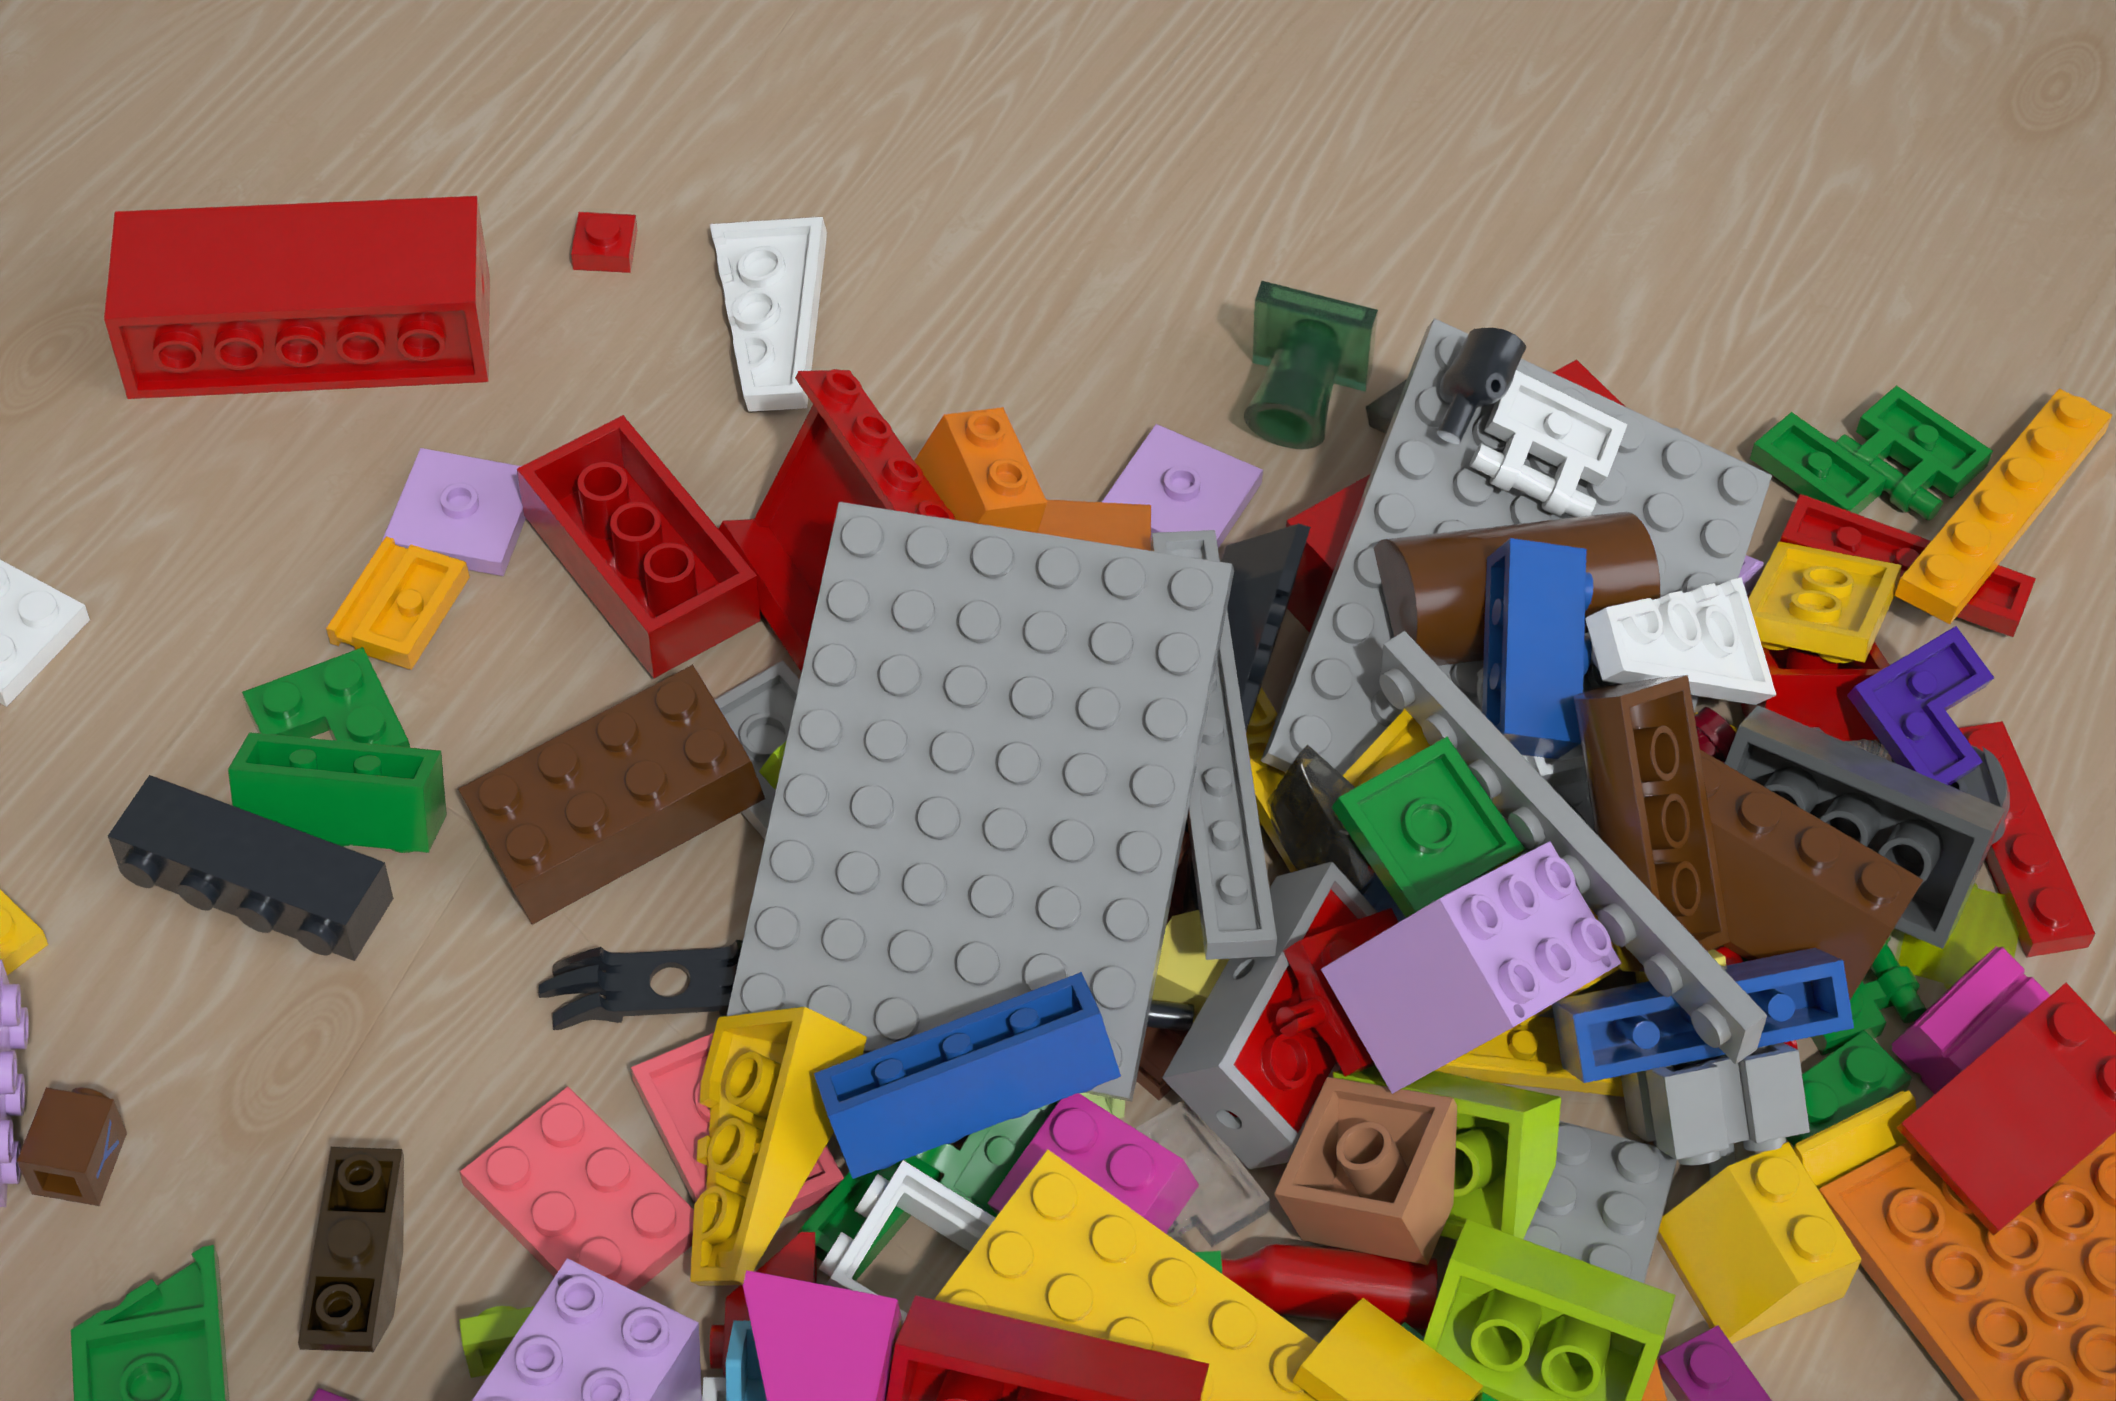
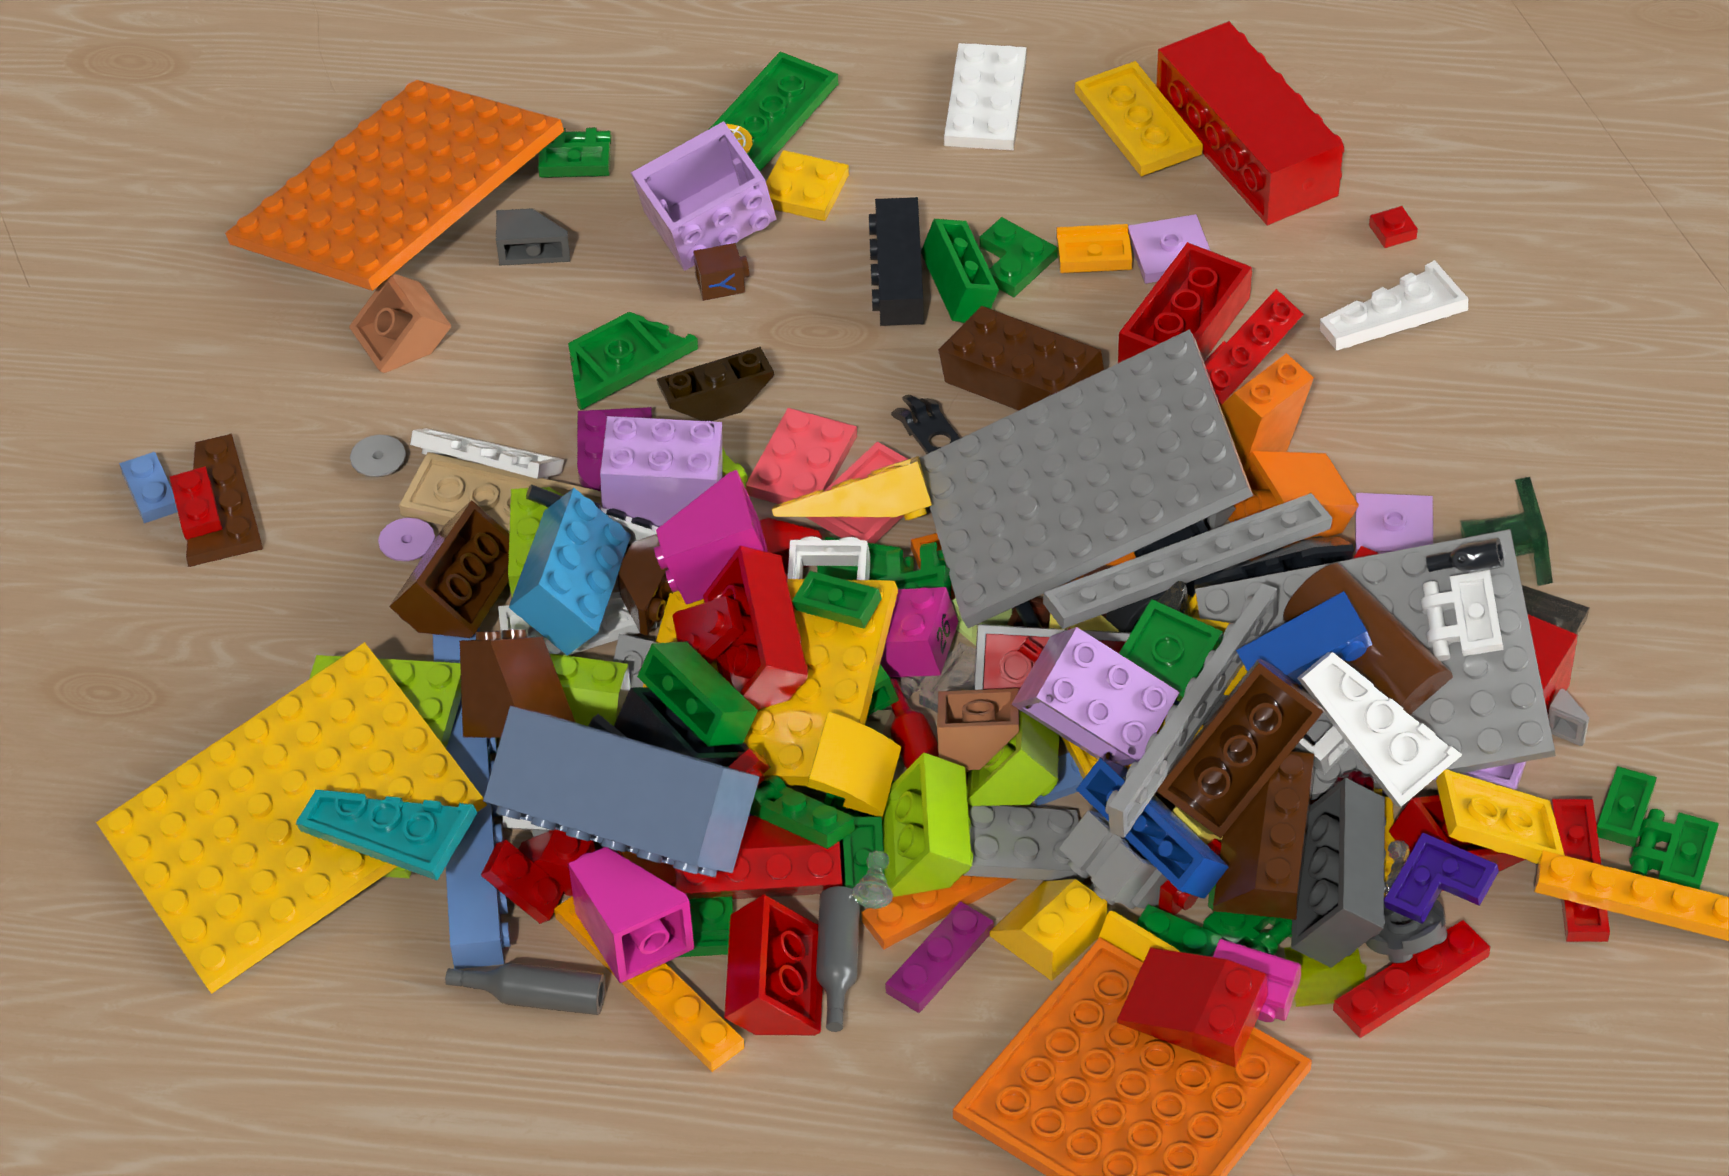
camera: 70 degrees right, 5 degrees down
blue brick [814,972,1121,1179] -> none
none -> green plate [792,571,882,629]
none -> yellow plate [1075,61,1203,177]

